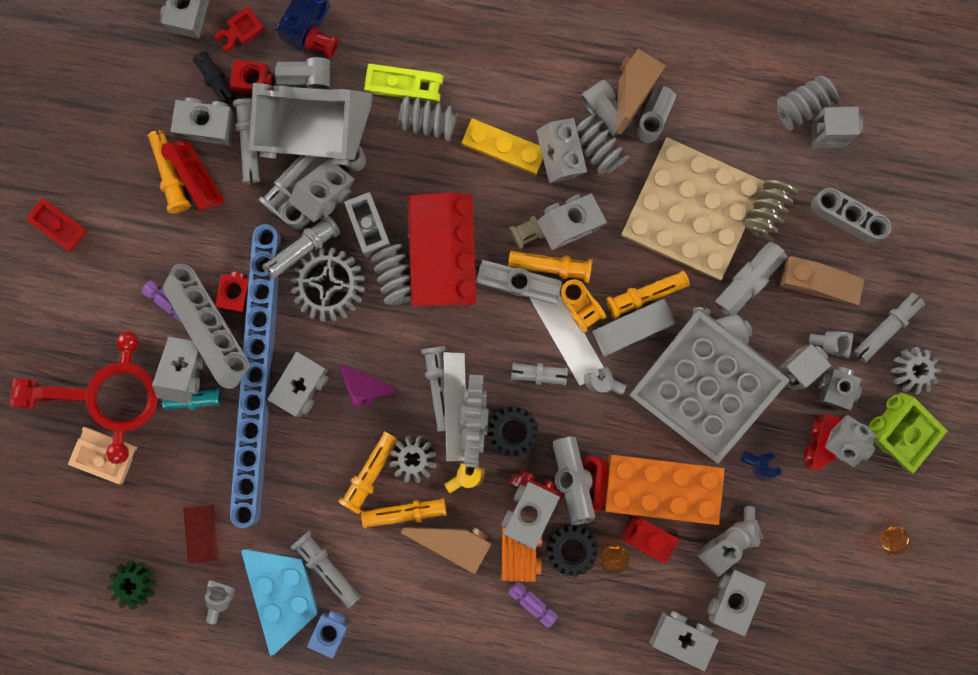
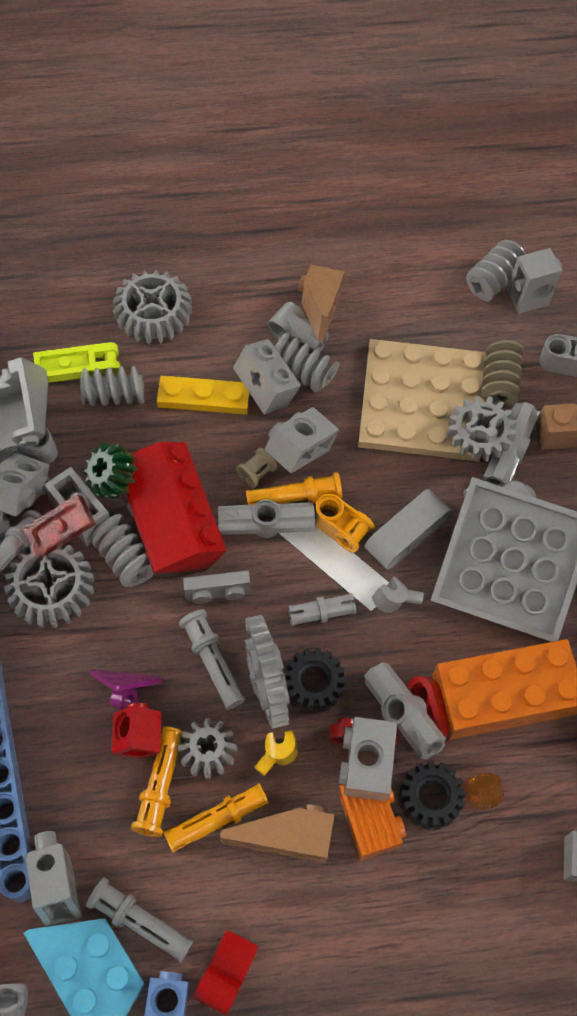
camera: 25 degrees left, 20 degrees down
light grey brick [267,352,329,417] -> none
white sticker [443,352,466,461] -> none
medium lavender axle [508,581,557,628] -> none
light orange pin [606,270,690,320] -> none
red torso [620,515,680,564] -> none
light grey piece [636,86,677,143] -> none
none -> clear red plate [23,494,96,558]
none -> light grey torso [26,831,83,927]
none -> dark green gear [82,443,139,499]
none -> red brick [111,703,162,759]
none -> light grey gear [113,269,192,345]
none -> light grey plate [183,570,250,604]
none -> red panel [193,930,258,1016]
none -> light grey gear [448,396,517,461]

